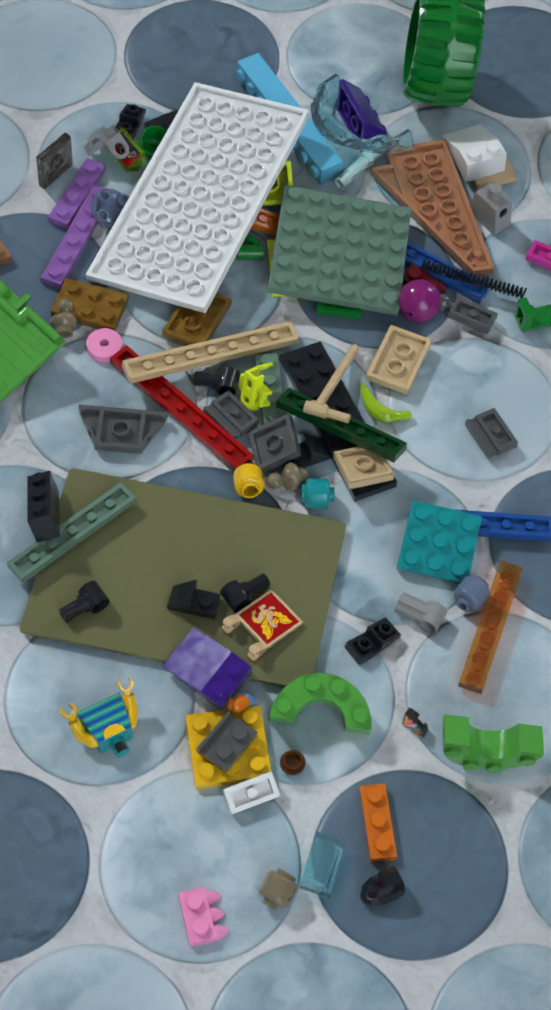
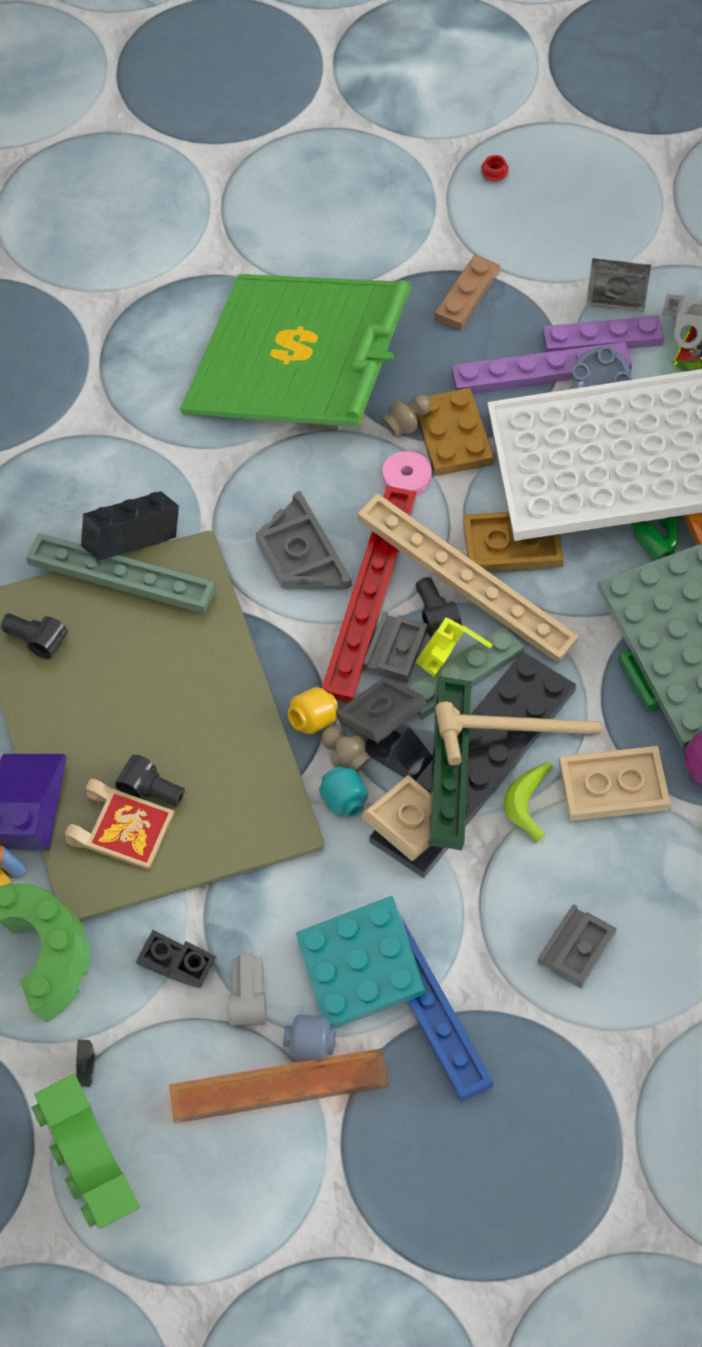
camera: 65 degrees right, 0 degrees up
black slope [167,580,221,620] -> none

